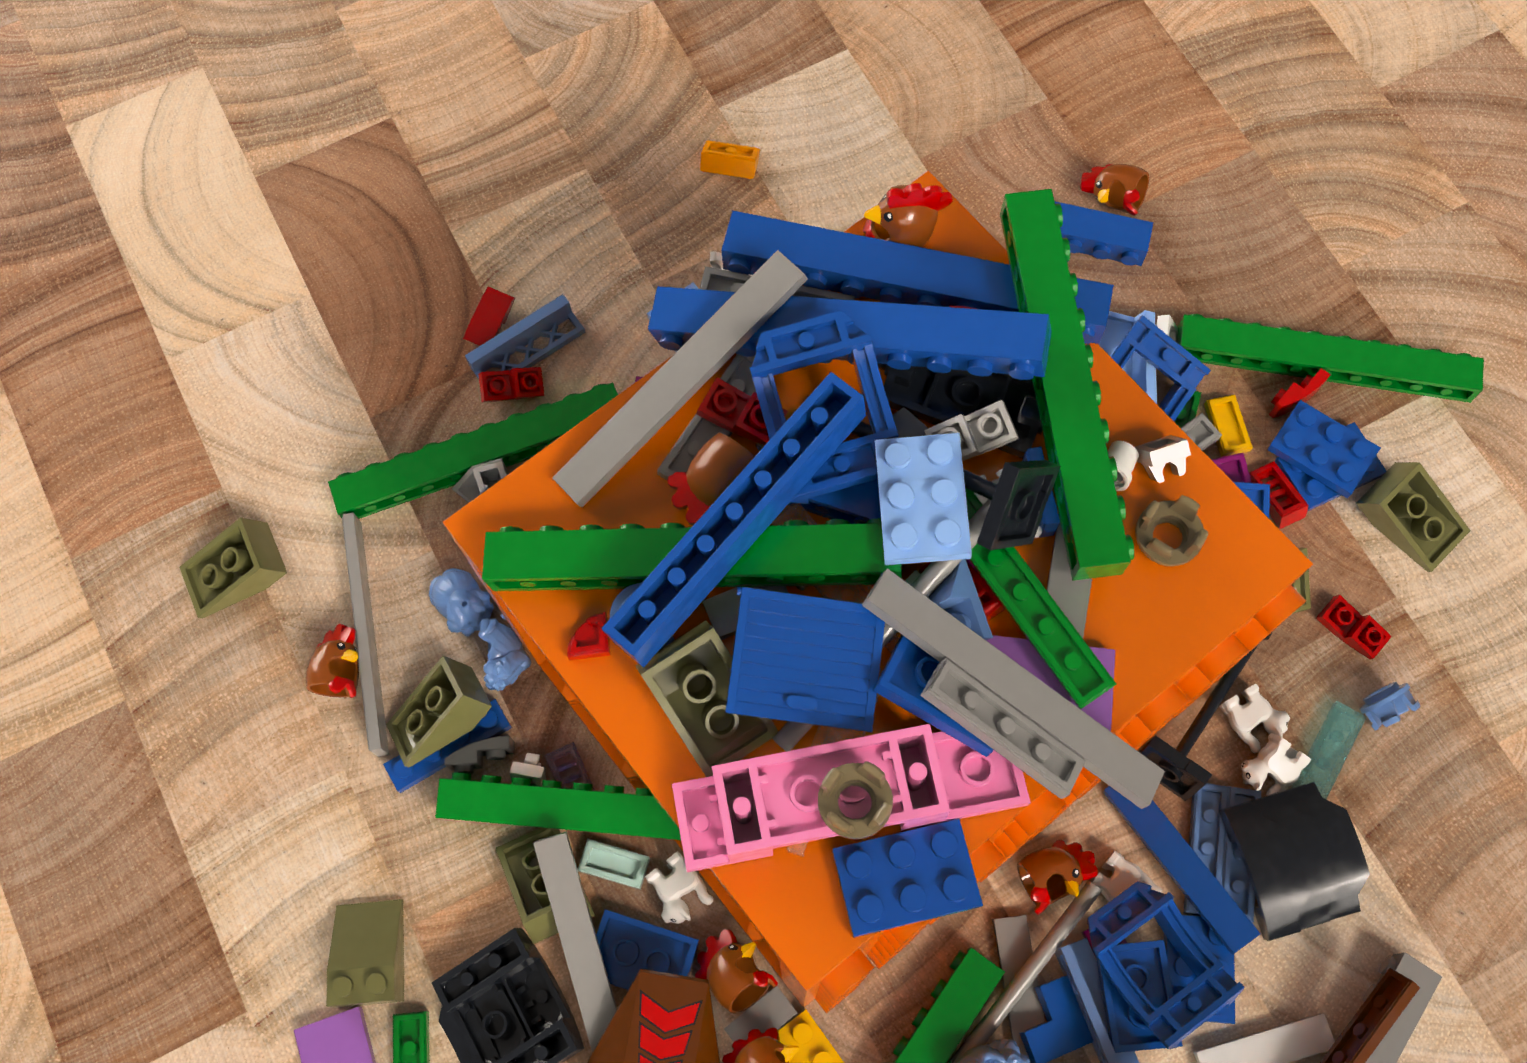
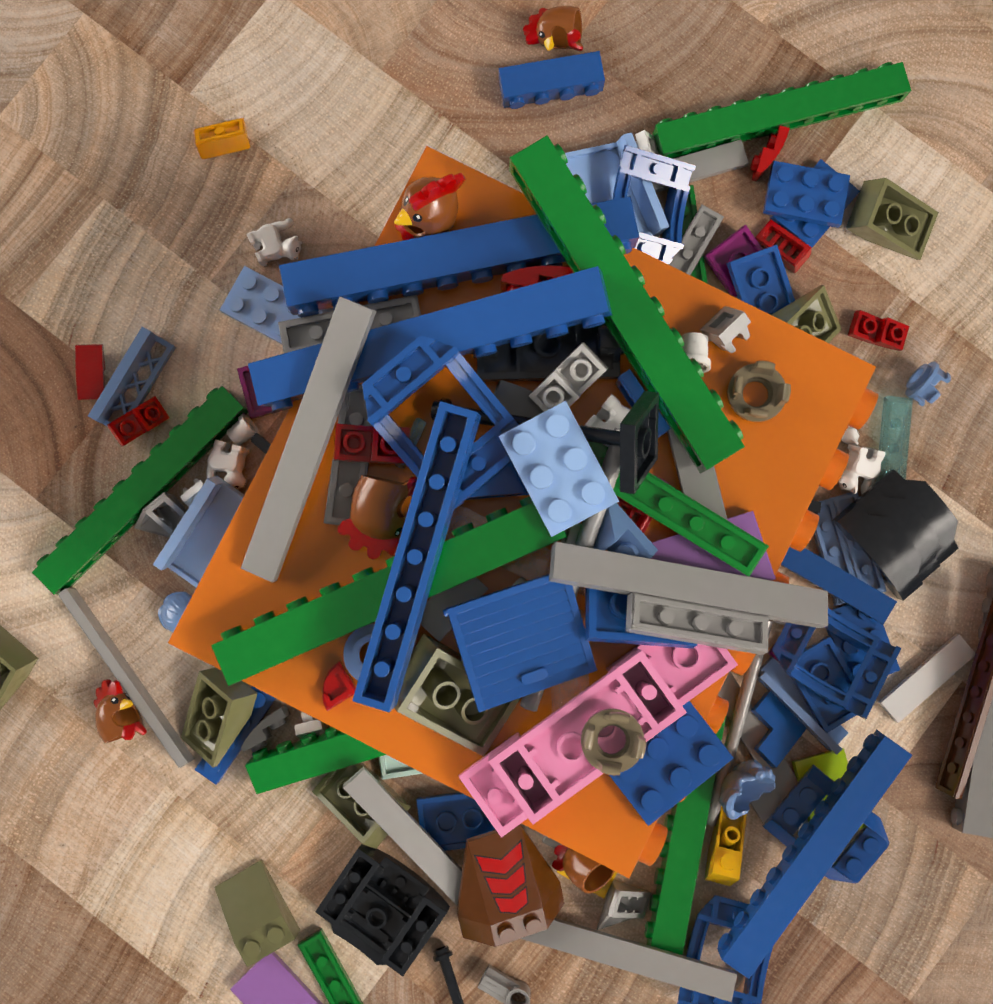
camera: 30 degrees left, 15 degrees up
yellow tile [1204,394,1253,457] -> none
none -> light grey tile [652,140,749,192]

